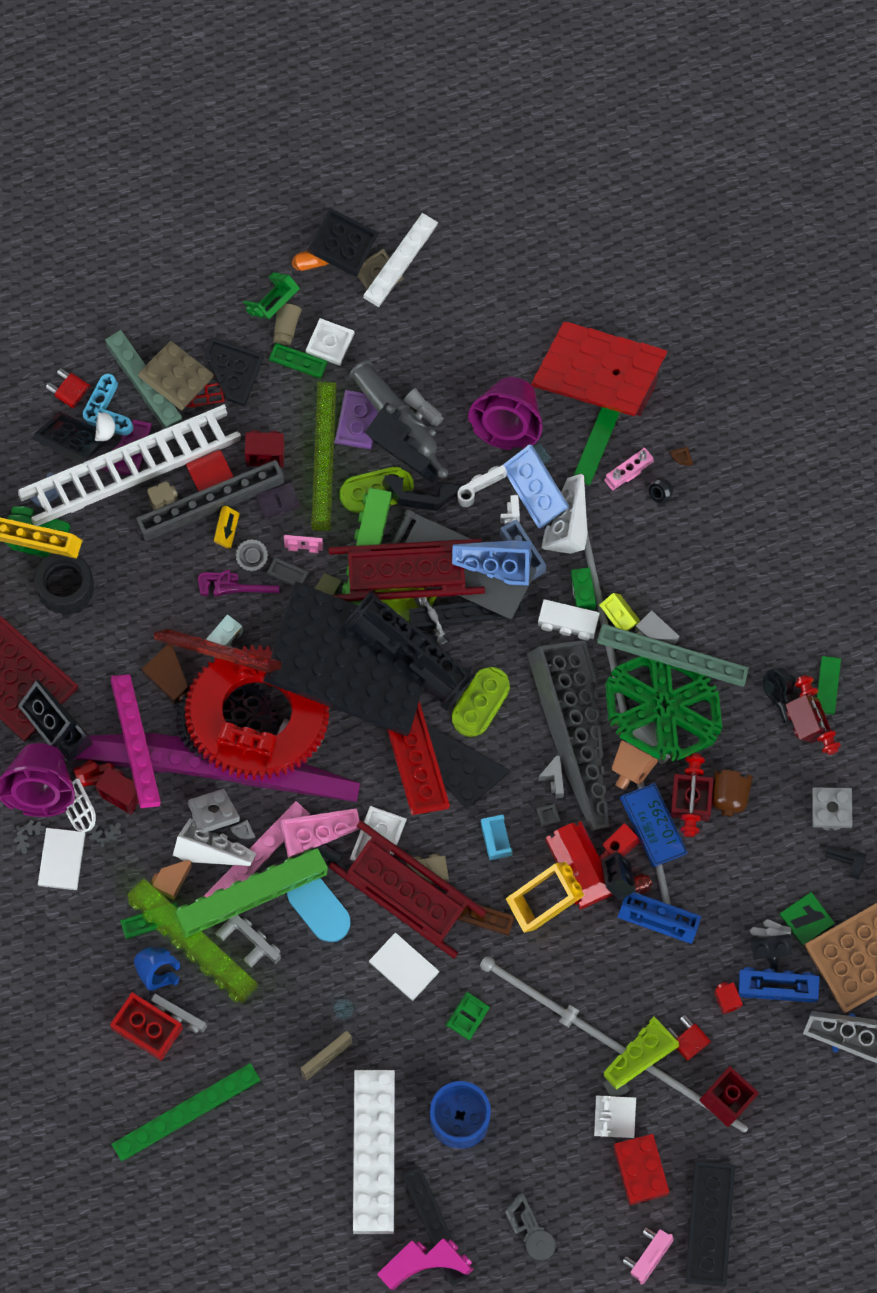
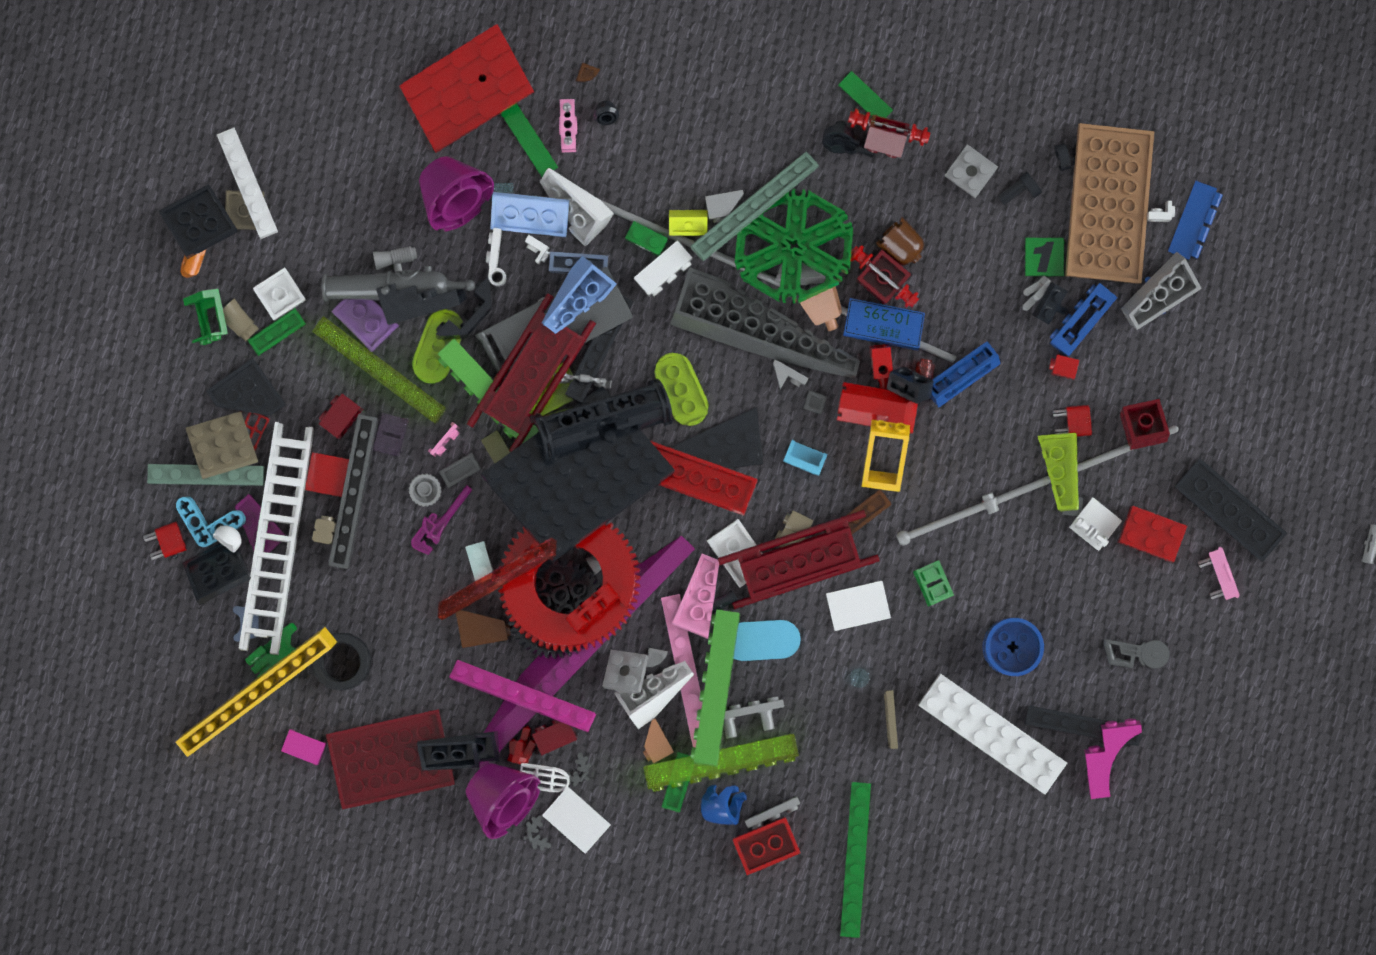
camera: 50 degrees left, 15 degrees up
yellow tile [213,506,240,548] -> none

